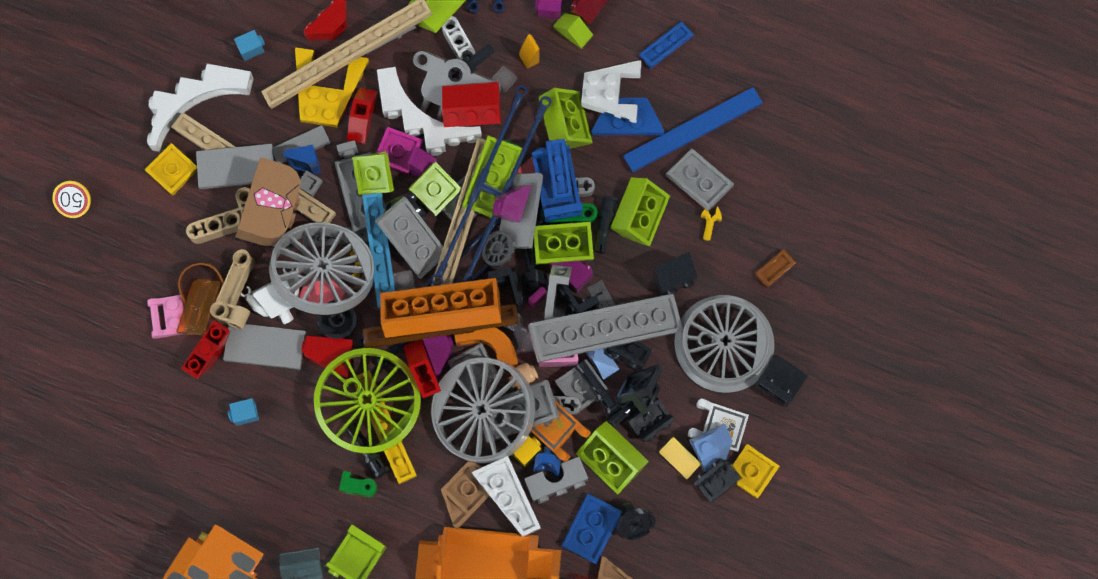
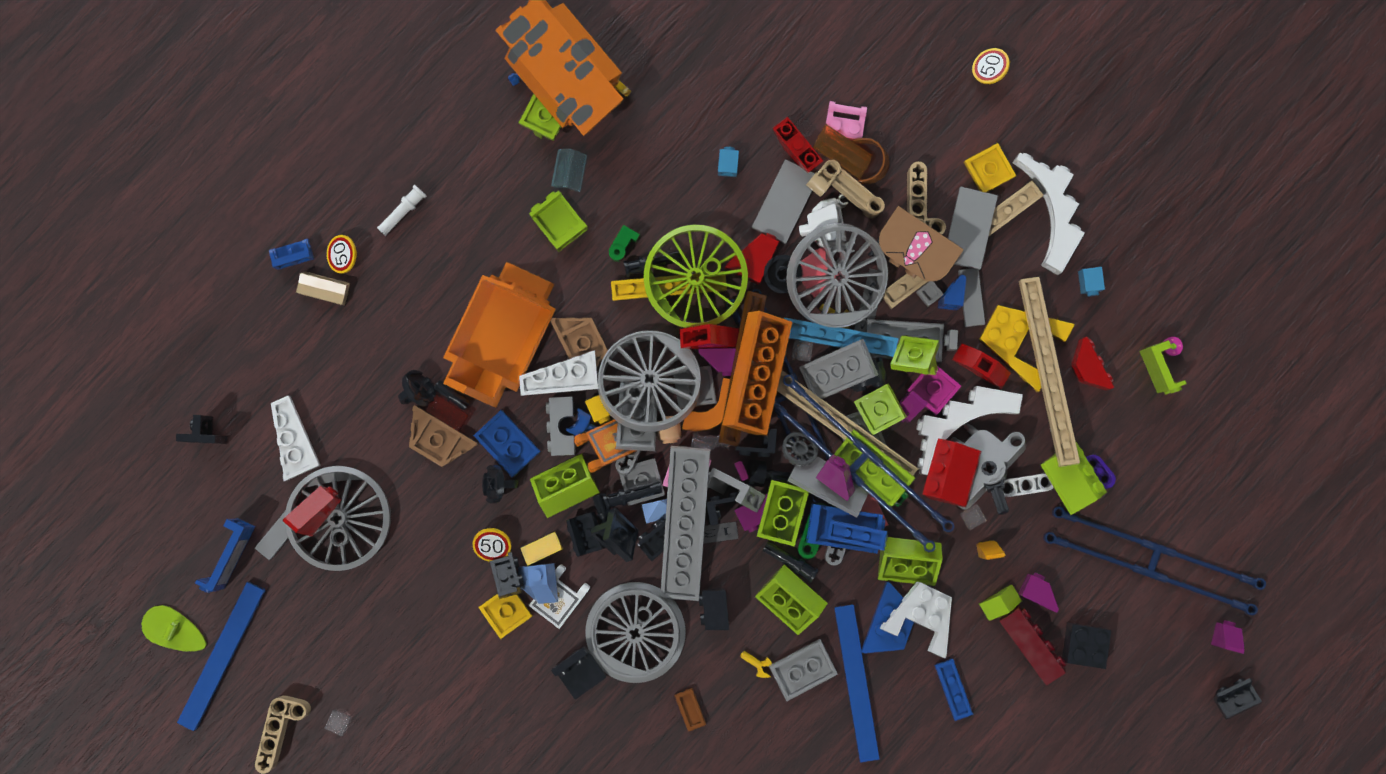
camera: 110 degrees right, 10 degrees up
none -> piece [472,528,511,562]

